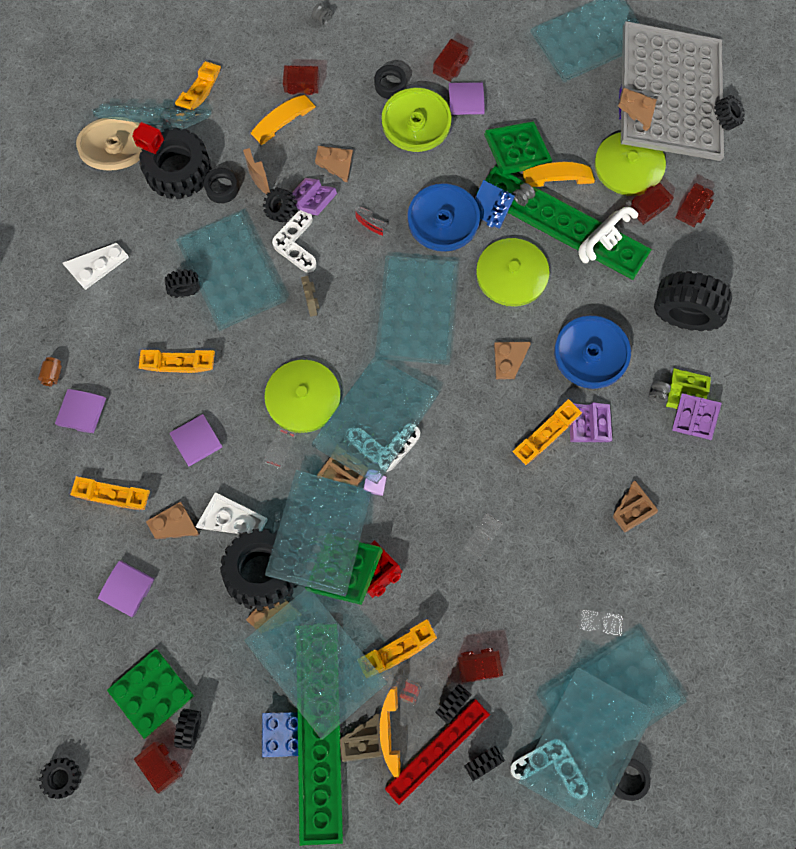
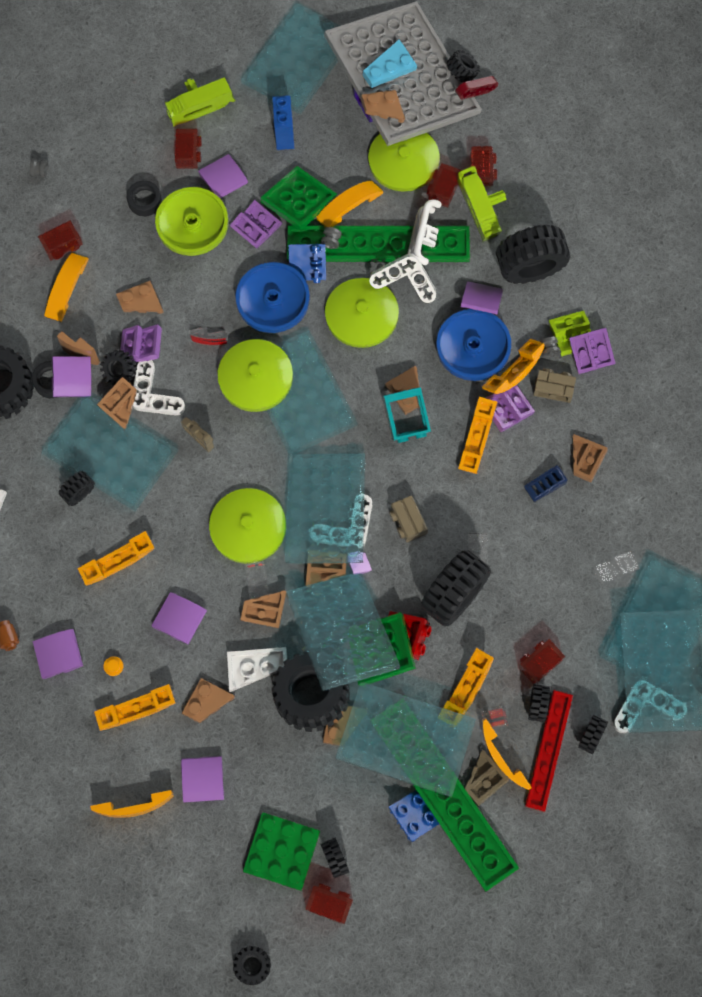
camera: 30 degrees left, 0 degrees up
none -> medium lavender slope [52,357,91,397]
none -> light orange slope [90,790,174,818]
none -> medium nougat wing [97,377,137,430]
none -> light orange plate [103,656,124,676]
none -> lime piece [164,77,235,127]
none -> lime dish [218,339,293,412]
none -> medium lavender slope [230,200,283,249]
none -> medium nougat wing [240,591,287,628]
none -> blue window [272,96,295,150]
none -> medium azure wing [362,39,417,88]
none -> white beam [370,253,436,303]
none -> teal window [382,387,431,443]
none -> dark tan brick [389,496,428,543]
none -> black tyre [421,550,491,626]
none -> dark red beam [455,76,498,100]
none -> lime piece [457,166,507,241]
none -> medium lavender slope [461,281,503,314]
none -> light orange slope [482,339,545,394]
none -> dark blue slope [524,465,568,502]
none -> dark tan brick [534,369,576,403]

